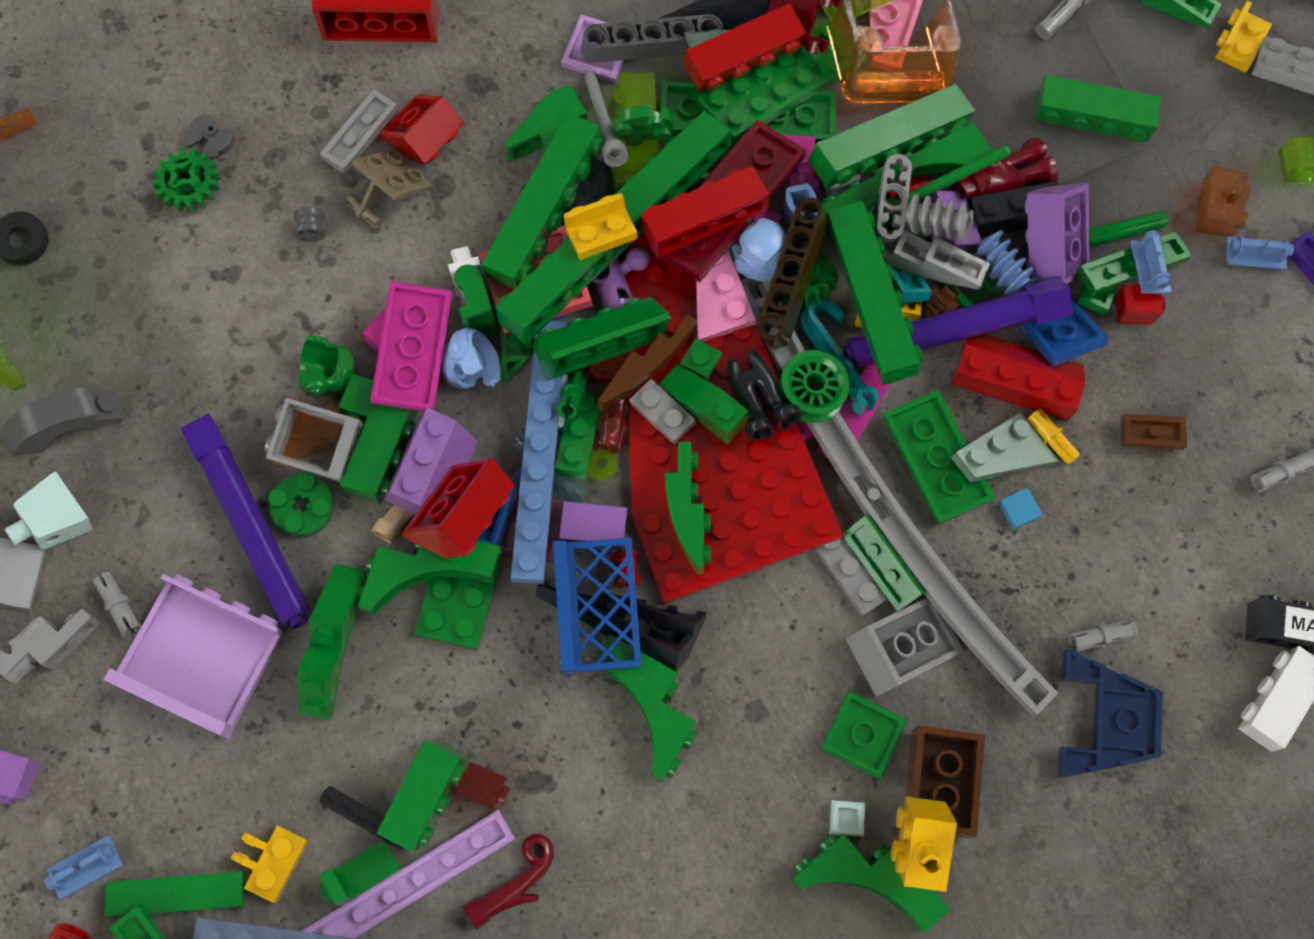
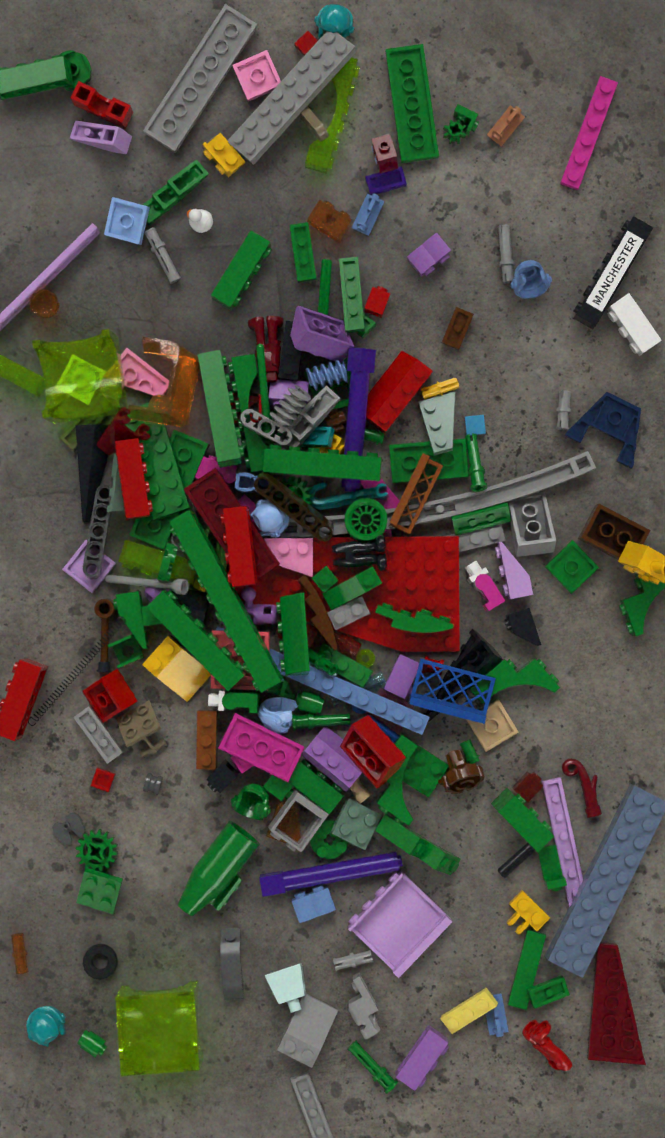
camera: 65 degrees left, 15 degrees up
yellow bracket [564,193,638,260] -> none
light aqua tile [829,800,865,837] -> none
blue tile [1021,301,1108,367] -> none
medium blue hinge [1130,230,1172,294] -> none
none -> black piece [28,617,126,726]
none -> green plate [76,868,123,914]
none -> red tile [91,767,116,792]
none -> reddish brown piece [94,598,116,672]
none -> green piece [108,635,145,668]
none -> yellow slope [142,635,211,702]
none -> green piece [178,821,260,916]
none -> white animal [187,209,213,233]
none -> dark orange arch [196,710,218,770]
none -> black brick [206,759,239,793]
none -> green plate [290,222,317,283]
none -> green pin [292,713,350,731]
none -> medium blue brick [292,885,336,923]
none -> green brick [296,691,324,714]
none -> sand green plate [330,798,382,850]
none -> green pin [364,428,385,445]
none -> dark orange fence [389,453,443,535]
none -> medium lavender brick [407,233,451,277]
none -> reddish brown piece [438,749,485,794]
none -> light yellow plate [440,988,498,1034]
none -> green pin [459,739,480,764]
none -> green pin [465,433,488,492]
none -> dark pink hips [465,561,505,612]
none -> tan tile [466,699,519,752]
none -> lavender slope [495,542,533,599]
none -> black slope [504,608,541,646]
none -> medium blue helmet [510,260,552,299]

